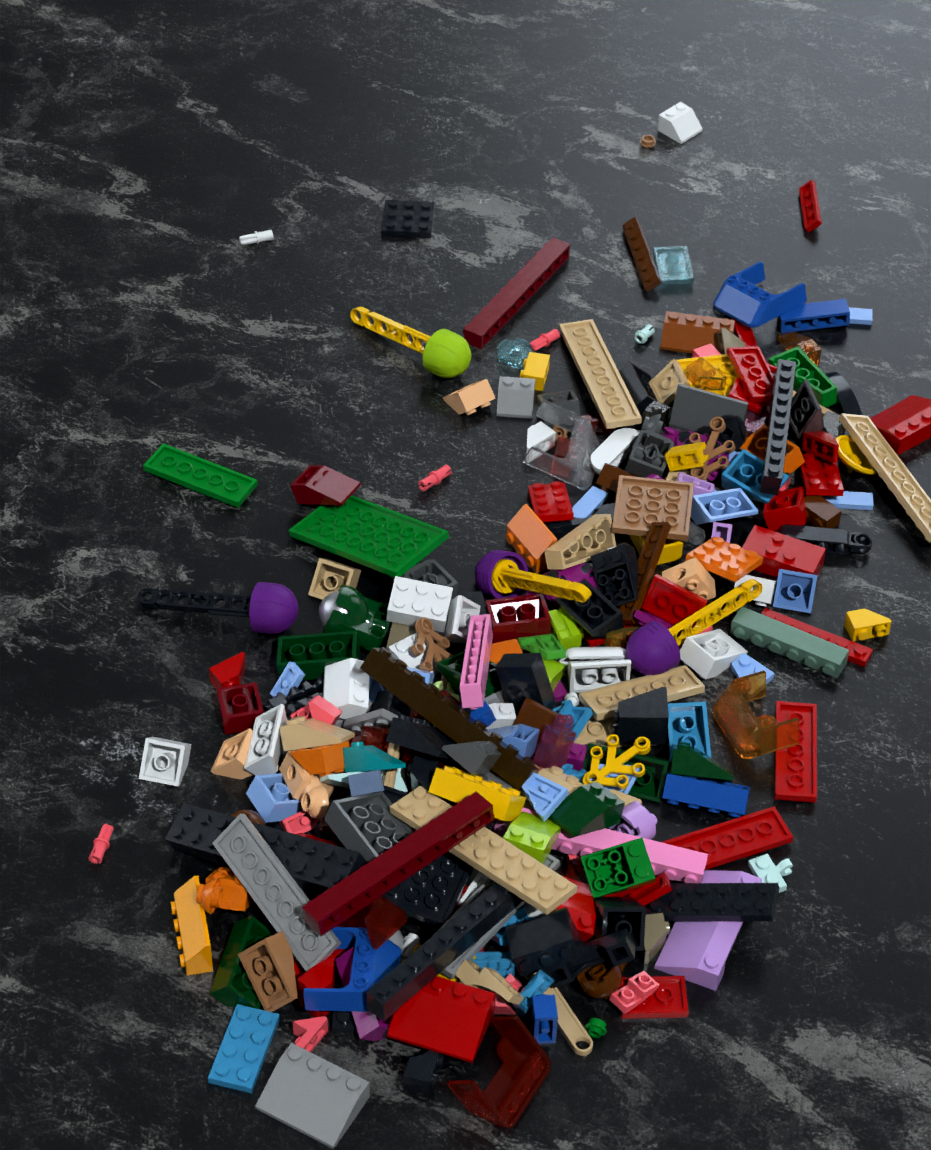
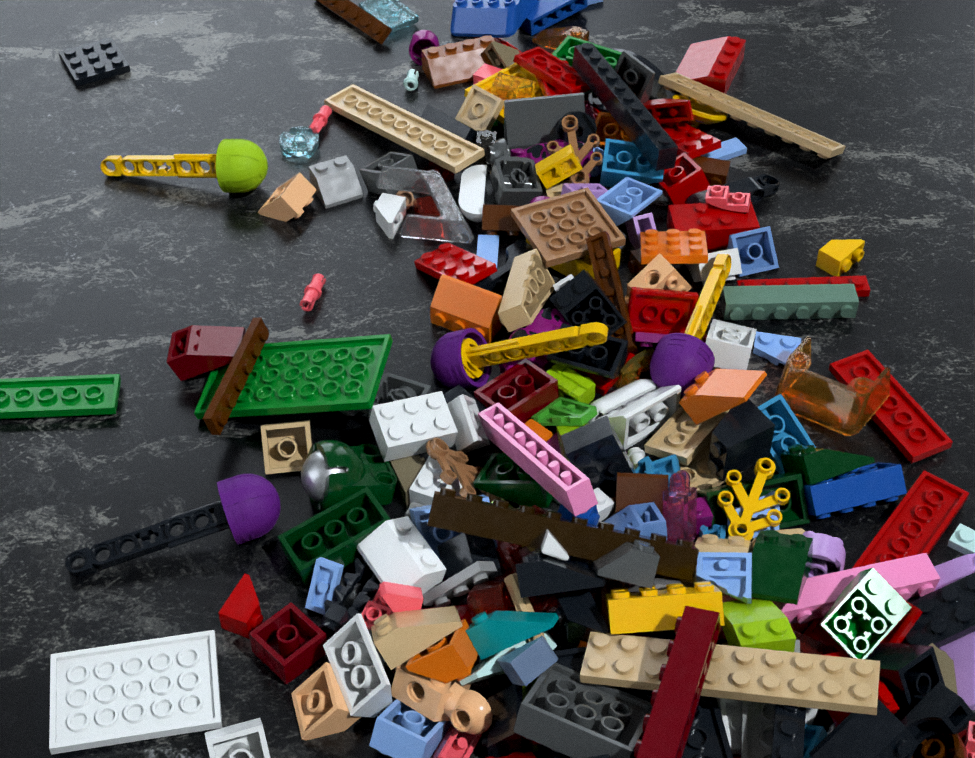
camera: 30 degrees left, 0 degrees up
dark red brick [463,237,570,349] -> none
yellow brick [520,352,550,391] -> none
none -> white plate [49,630,223,755]
none -> reddish brown plate [203,317,269,435]
none -> magenta helmet [409,30,439,66]
none -> white slope [540,529,569,561]
none -> orange slope [679,369,767,425]
none -> coral slope [705,185,751,212]

